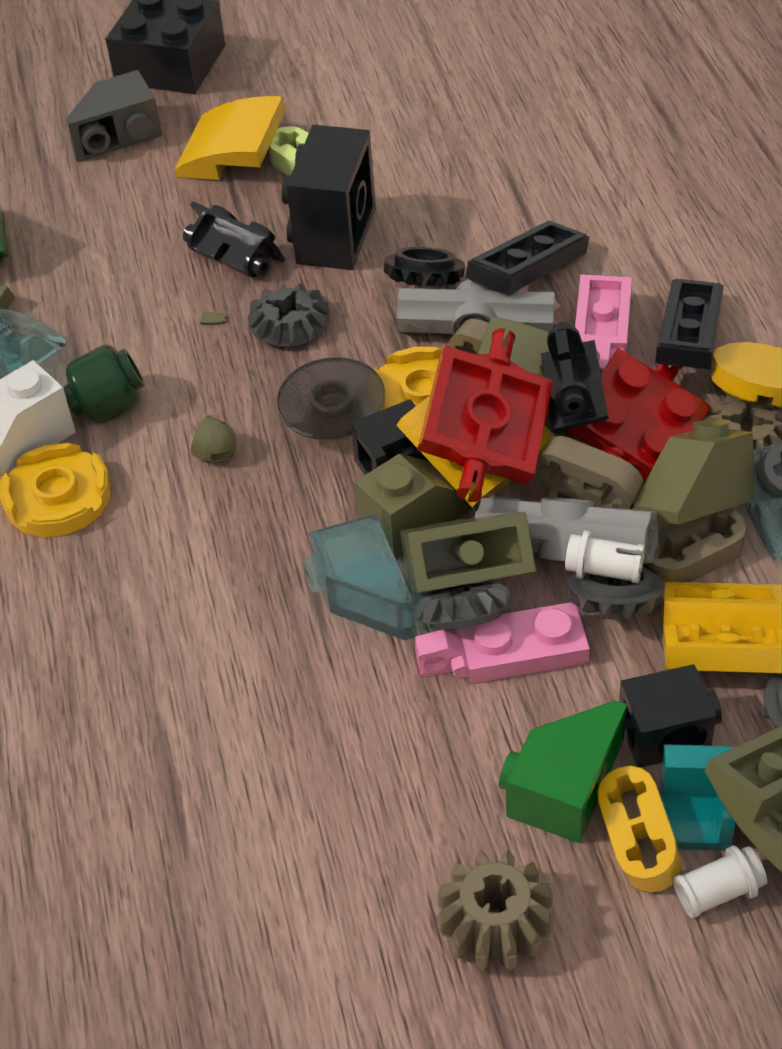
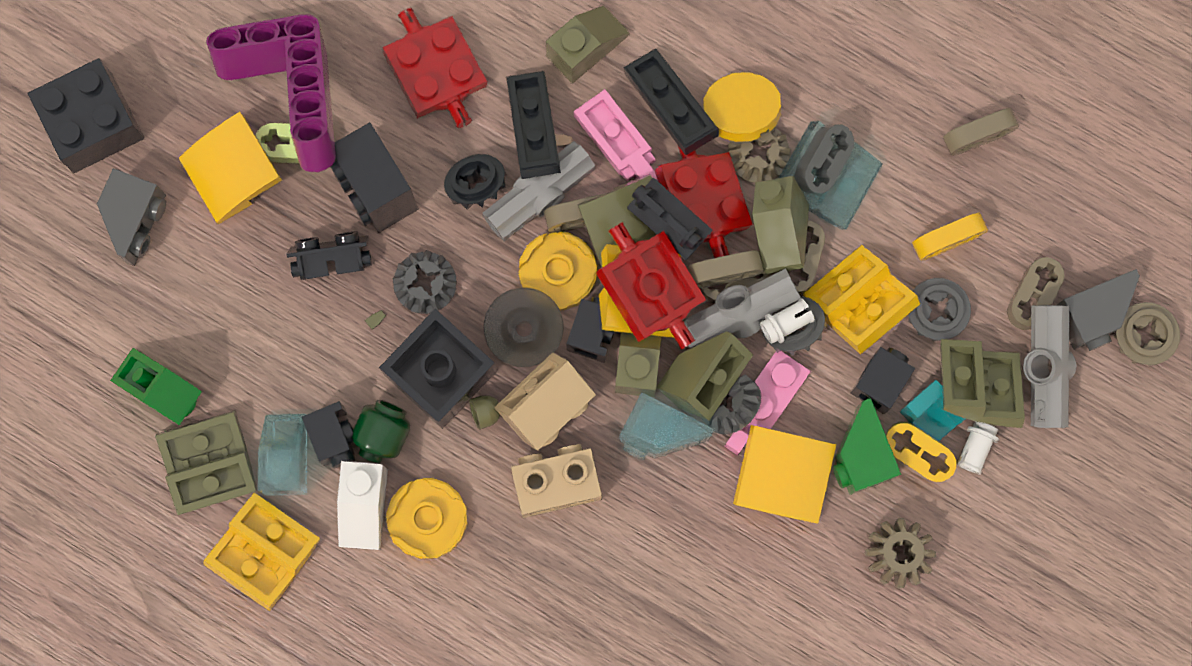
camera: 50 degrees left, 30 degrees up
none -> magenta beam [206,14,336,172]
none -> black brick [301,401,355,469]
none -> black brick [379,309,497,429]
none -> red plate [382,8,487,128]
none -> tan brick [494,353,596,451]
none -> tan brick [511,444,602,518]
none -> olive slope [546,6,629,84]
none -> yellow slope [733,425,836,524]

